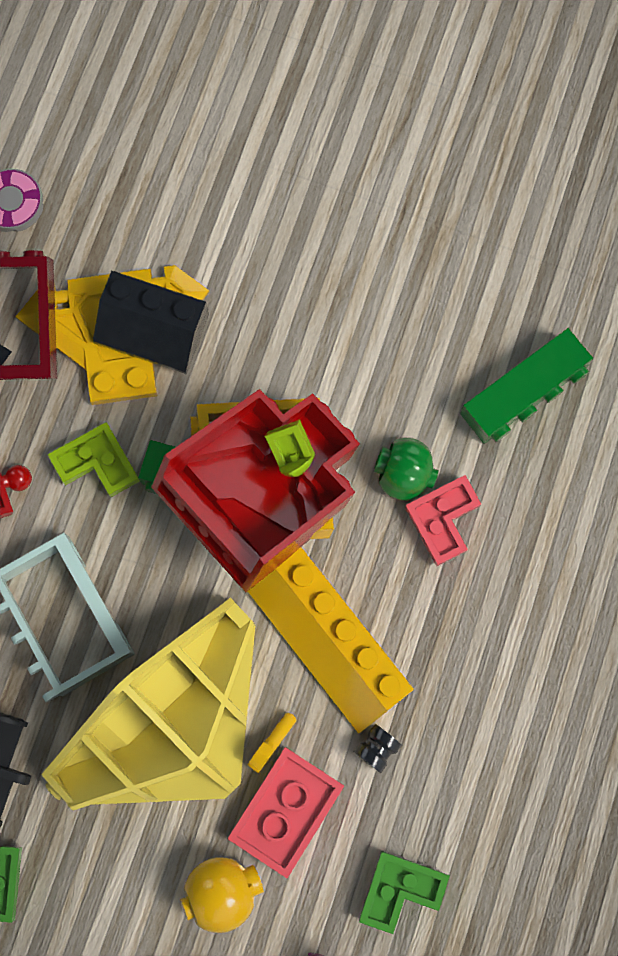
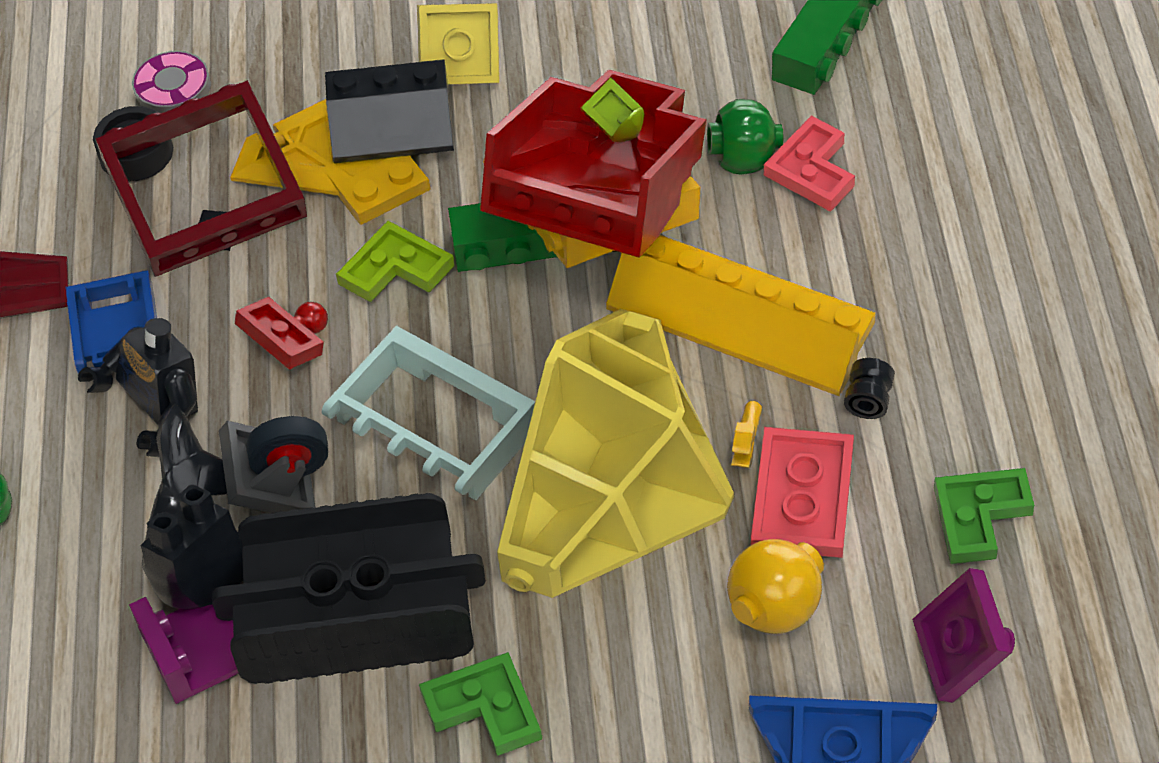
camera: 20 degrees left, 25 degrees down
none -> light yellow tile [417,3,499,84]

